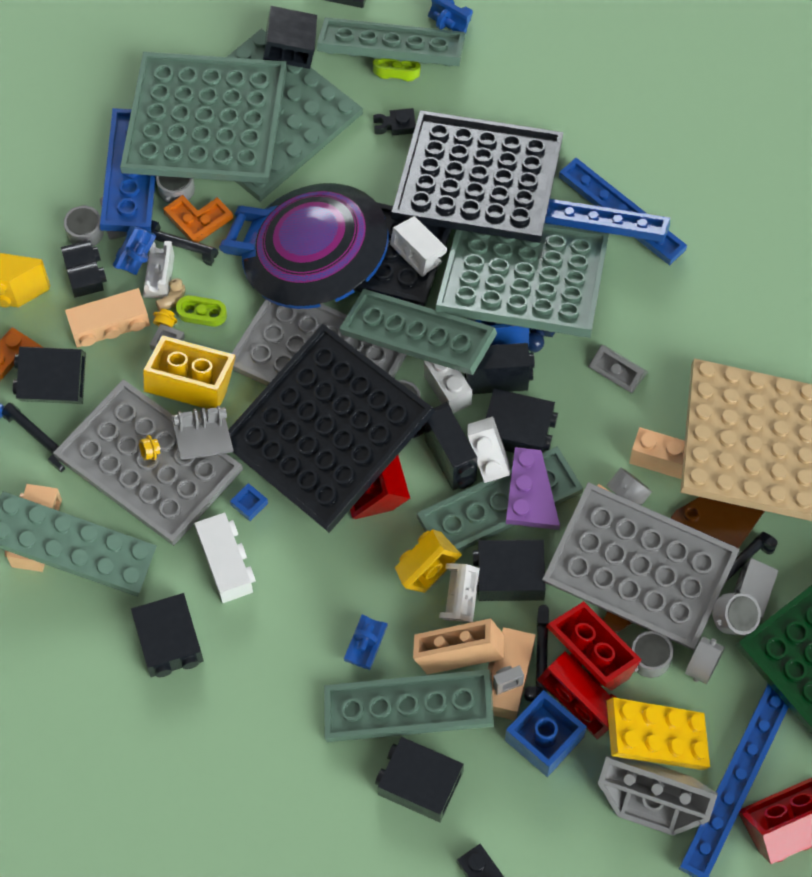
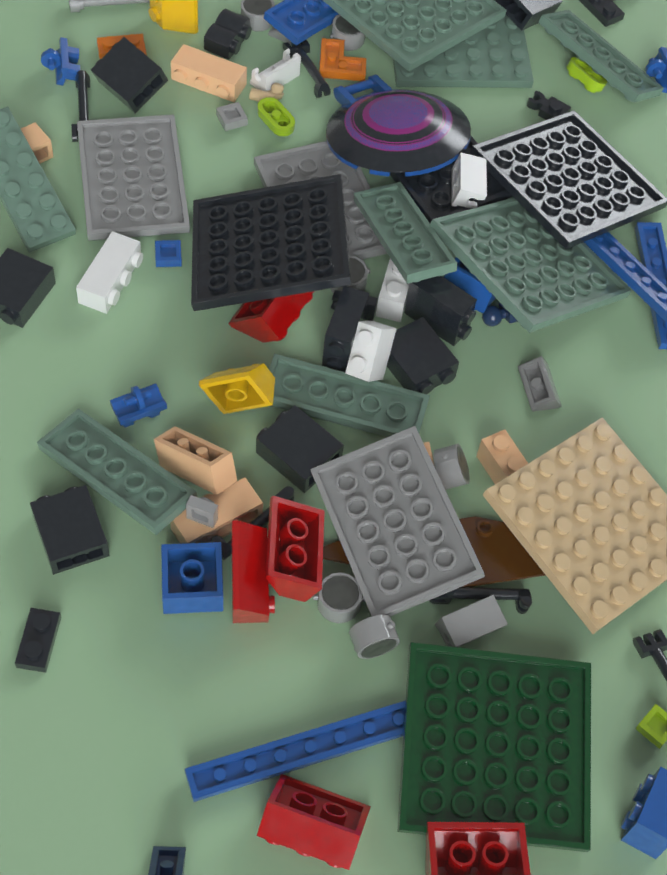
camera: 35 degrees right, 5 degrees down
blue hips [113,225,156,275] -> none
yellow plate [139,435,160,460] -> none
yellow slope [143,335,235,409] -> none
yellow plate [153,309,177,328] -> none
light grey hinge [171,405,233,460] -> none
white hinge [439,563,480,623] -> none
medium lavender wing [506,447,560,530] -> none
light grey wedge [598,756,718,836] -> none
yellow plate [607,697,710,770] -> none
piece [712,593,761,635] -> none

